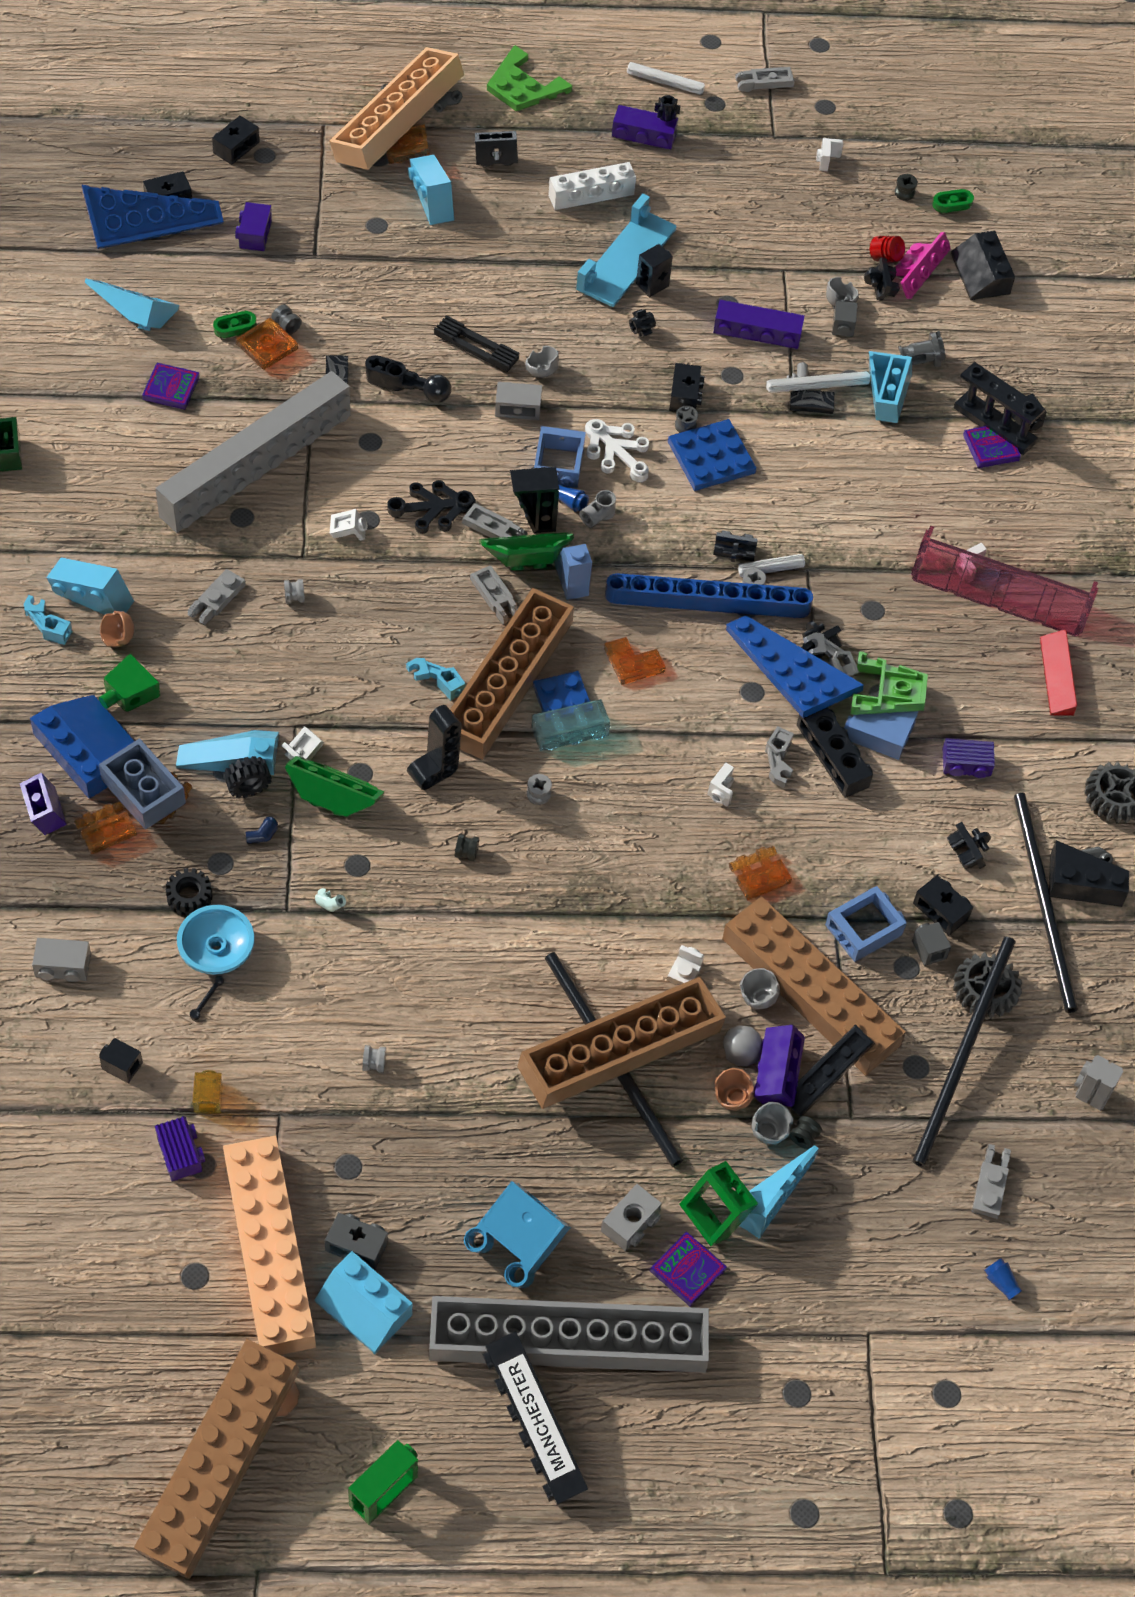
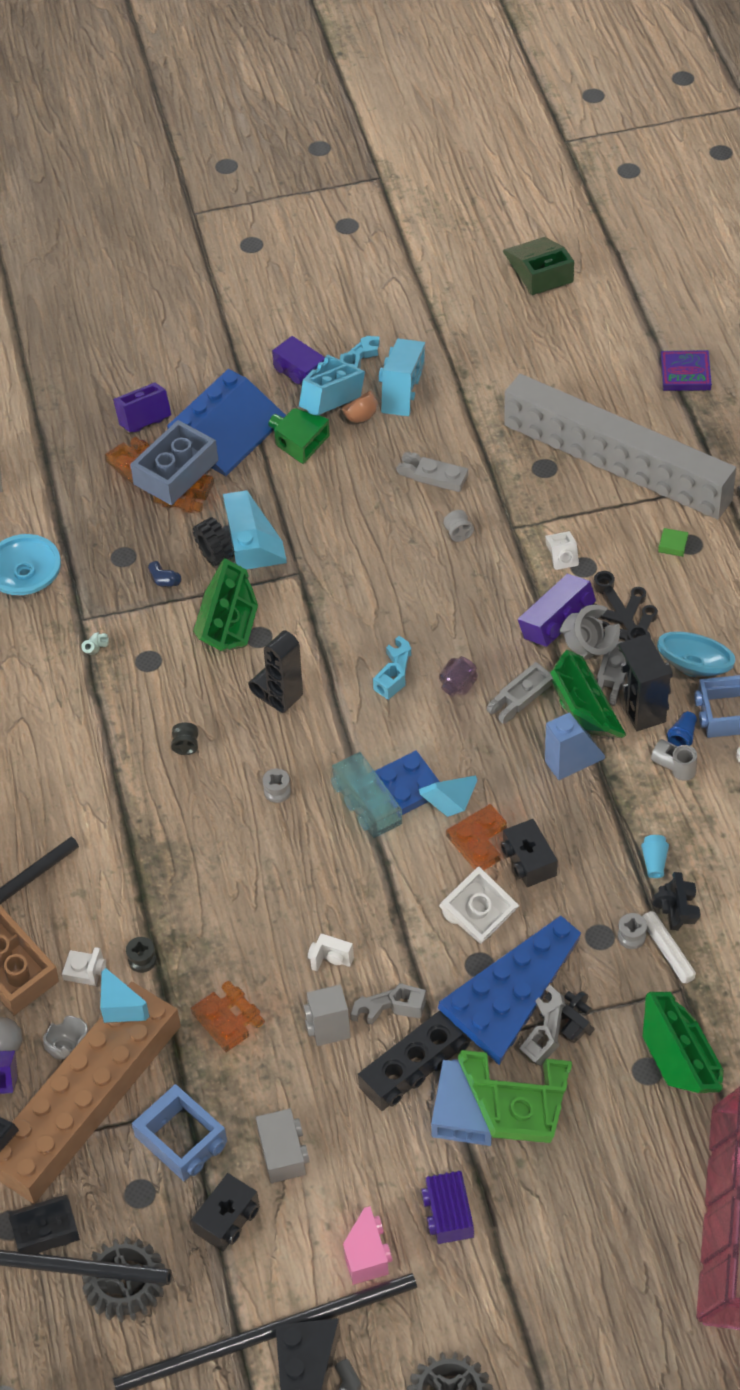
camera: 85 degrees right, 5 degrees down
black tyre [166,868,213,917] -> none
white bracket [281,726,325,760] -> none
medium nougat brick [450,588,574,760] -> none
blue beam [605,573,813,618] -> none
dark grey brick [912,922,951,966] -> none
black hips [947,822,991,869] -> none
slope [1040,630,1077,716] -> none
none -> black bracket [8,1195,80,1254]
none -> medium azure slope [100,968,150,1023]
none -> pearl dark grey wheel [126,937,157,973]
none -> light grey brick [256,1108,310,1183]
none -> dark purple brick [272,336,325,386]
none -> medium azure wedge [299,354,365,415]
none -> light grey brick [303,984,351,1046]
none -> bright pink slope [343,1206,392,1285]
none -> medium azure slope [419,775,477,817]
none -> clear purple head [439,656,478,696]
none -> white slope [439,866,519,944]
none -> black brick [500,819,558,888]
none -> dark purple brick [518,573,596,647]
none -> light grey helmet [560,605,620,660]
none -> medium azure cone [641,835,669,878]
none -> green wedge [642,992,724,1093]
none -> medium azure dish [657,632,736,677]
none -> bright green tile [658,528,689,557]

